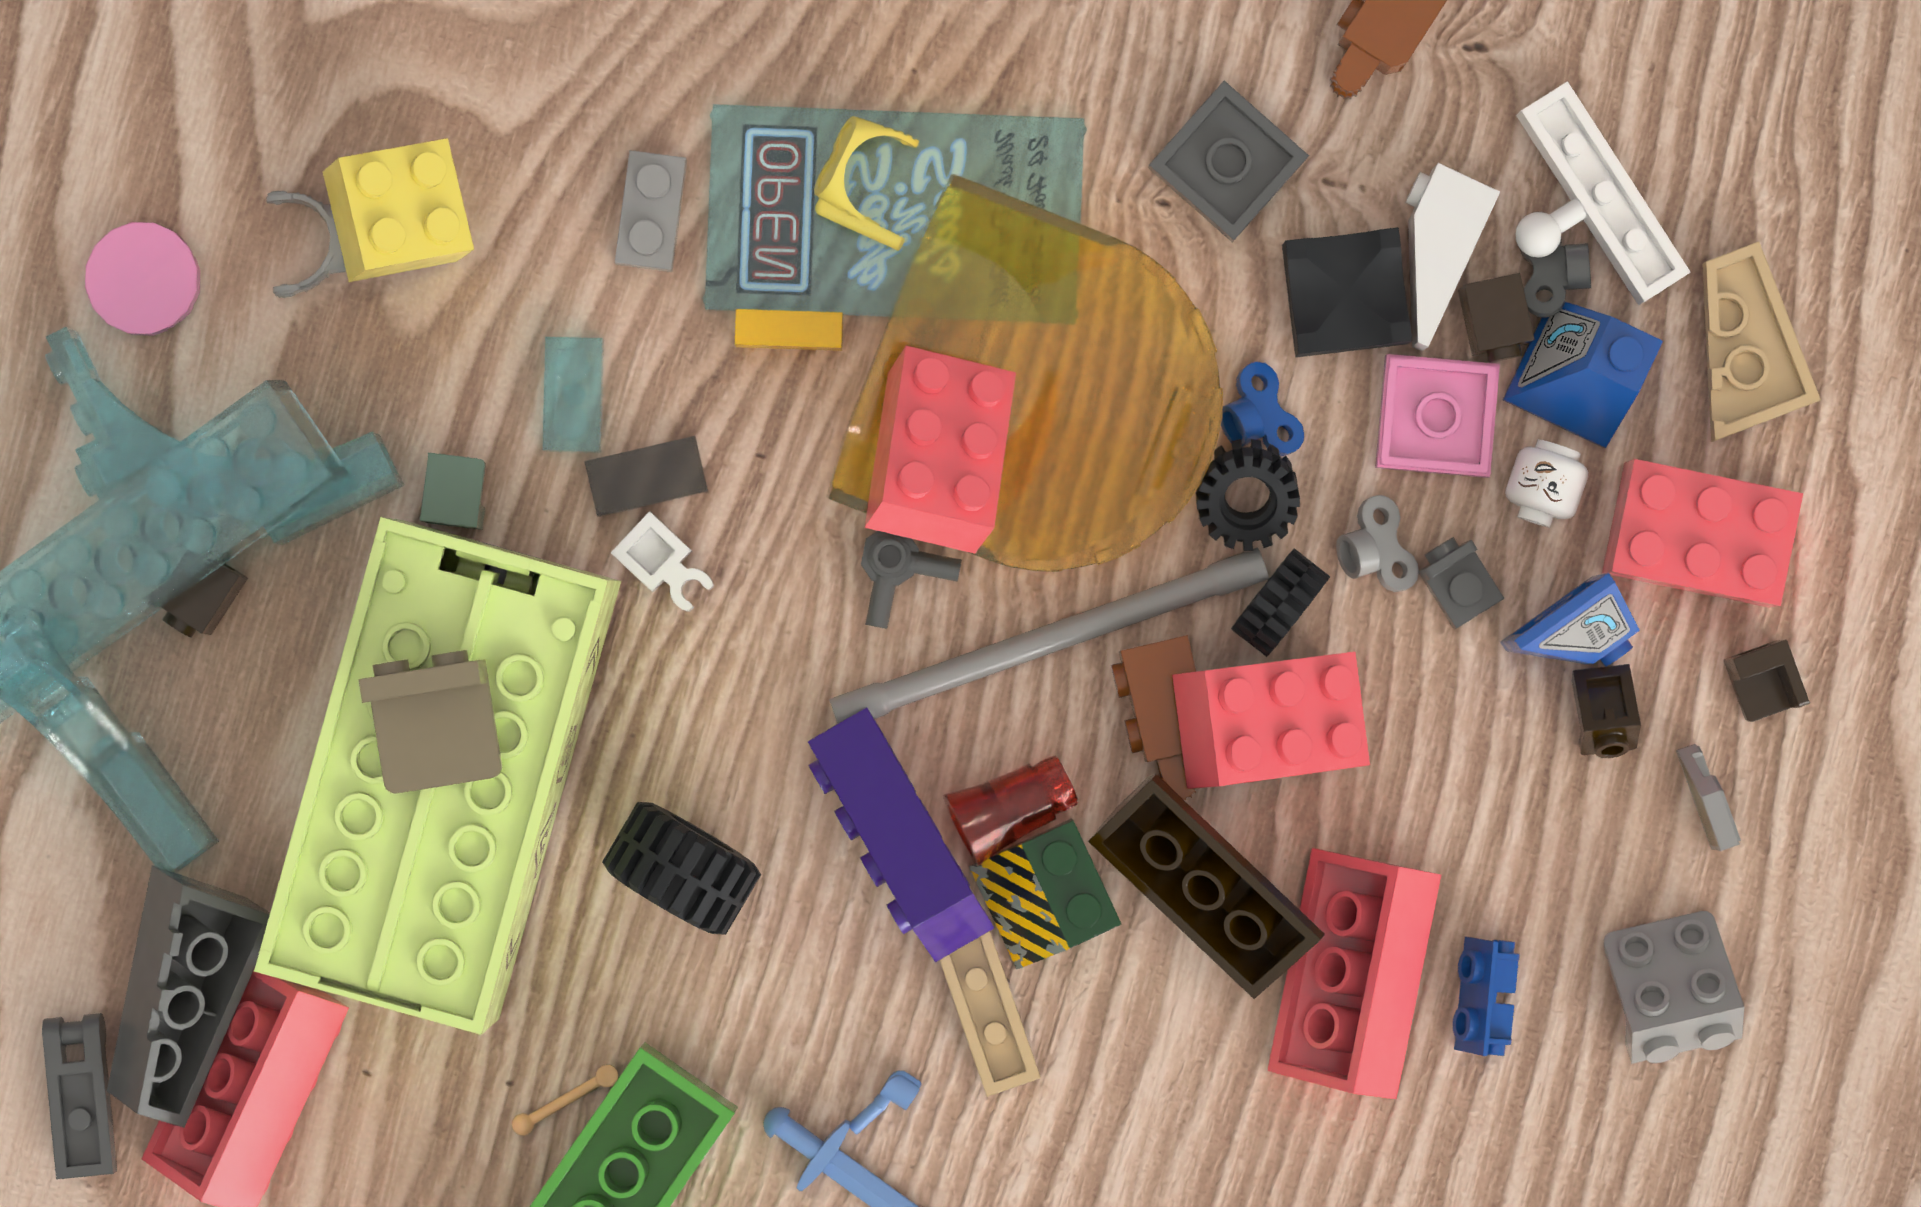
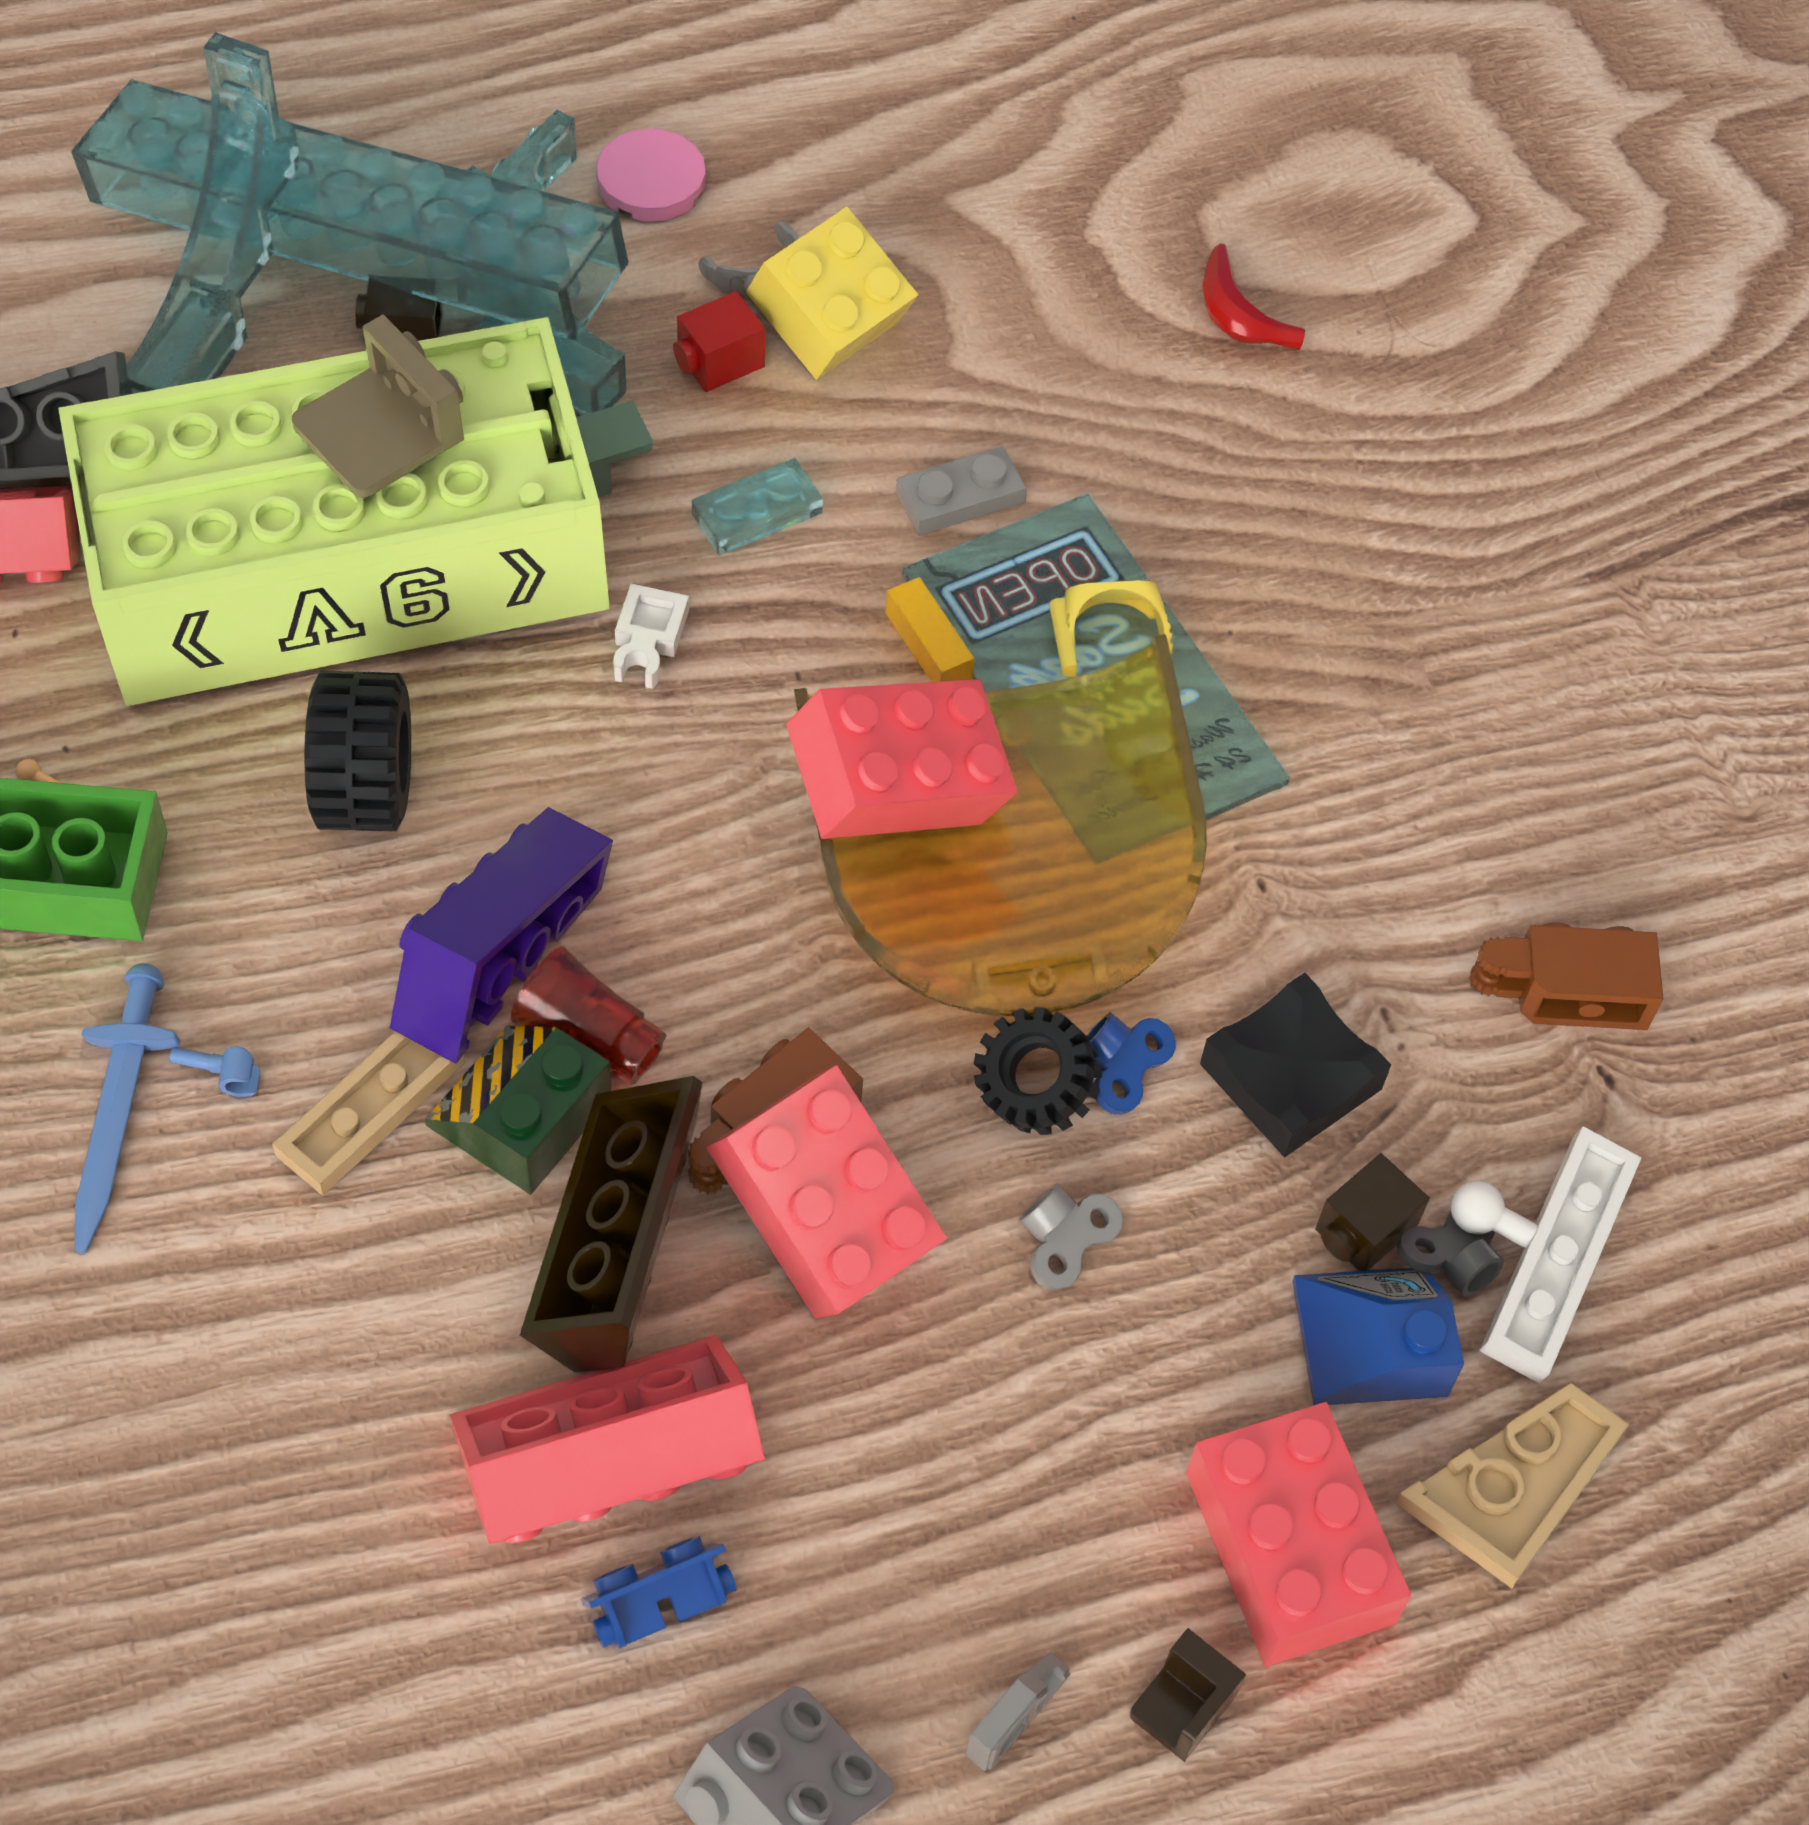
camera: 60 degrees right, 30 degrees down
clear smoke tile [584,436,709,517] -> none
light grey piece [829,547,1269,724] -> none
dark grey piece [861,531,962,629] -> none
dark grey plate [1148,80,1309,243] -> none
black tyre [1231,548,1330,657] -> none
bright pink tile [1375,354,1500,478] -> none
white slope [1405,163,1500,351] -> none
dark grey bracket [1419,537,1505,629] -> none
blue slope [1500,573,1640,667] -> none
white head [1505,439,1588,528] -> none
dark brown bracket [1571,664,1641,758] -> none
none -> red brick [673,291,766,392]

